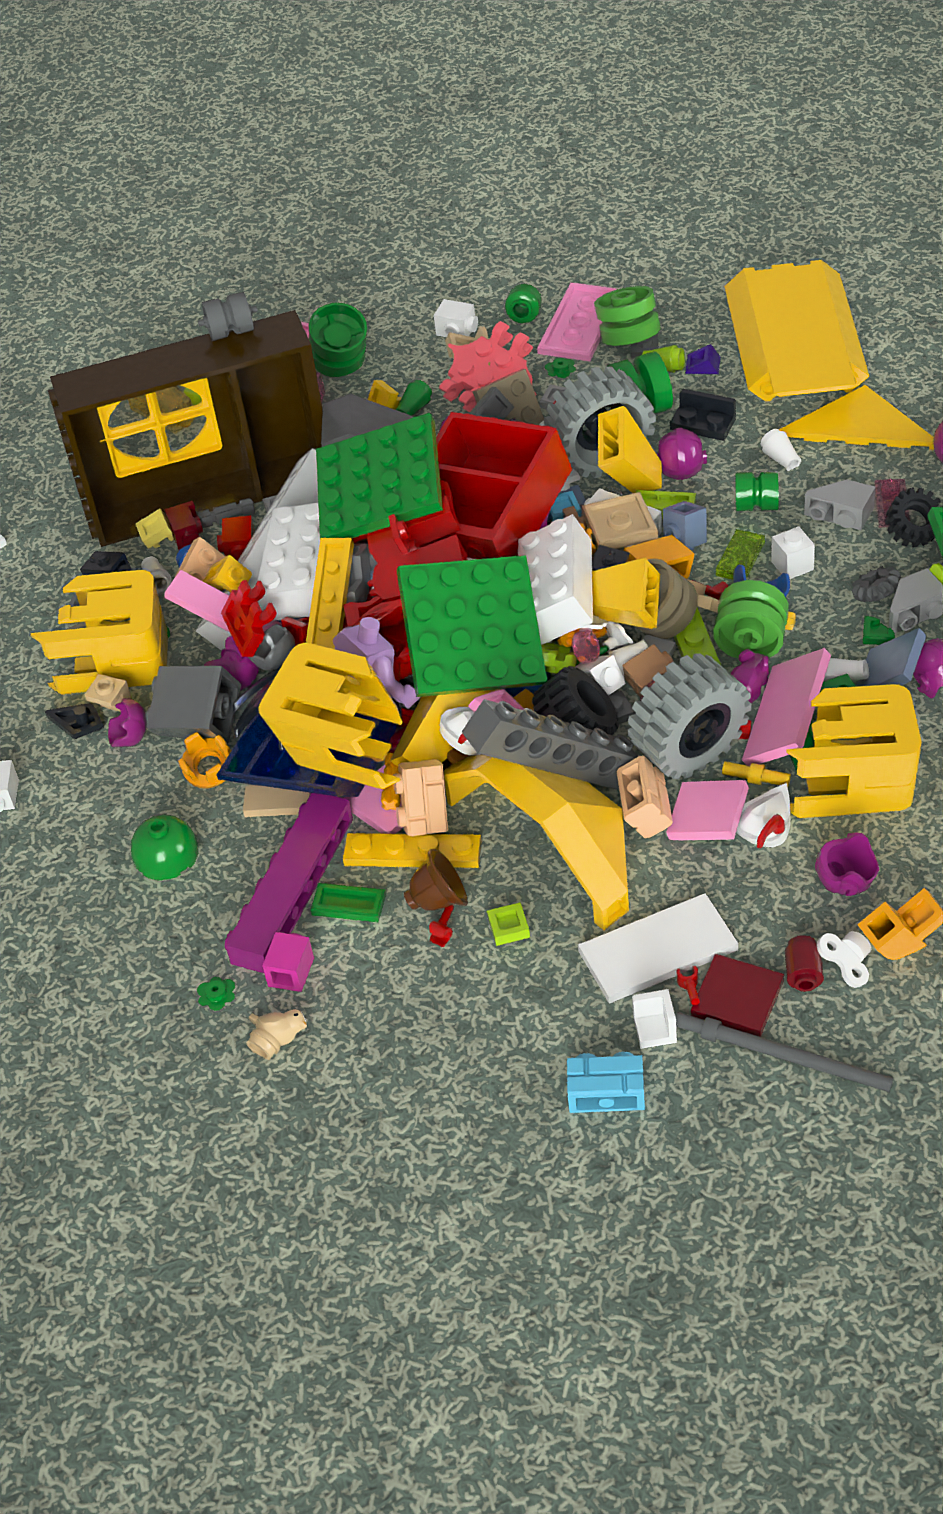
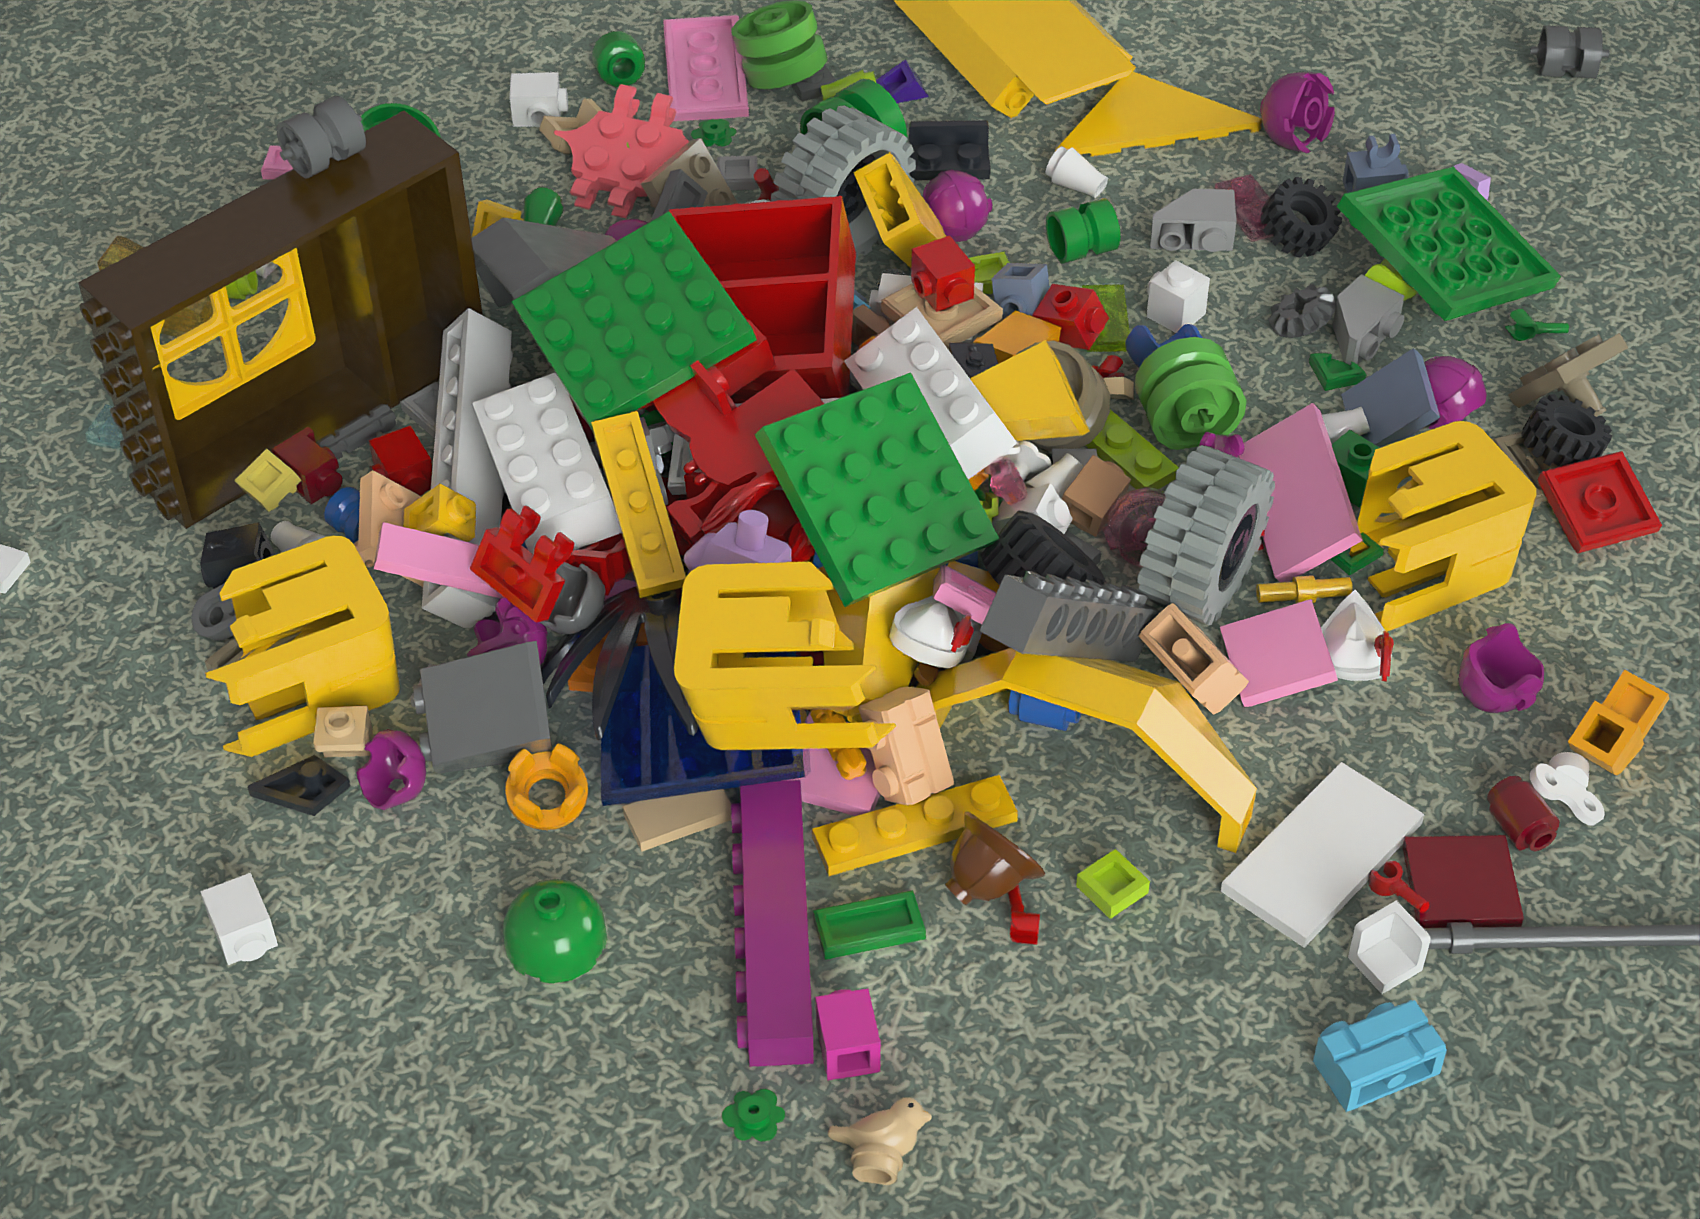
camera: 30 degrees left, 0 degrees up
none -> red brick [911,235,975,312]
none -> red brick [1032,284,1109,350]

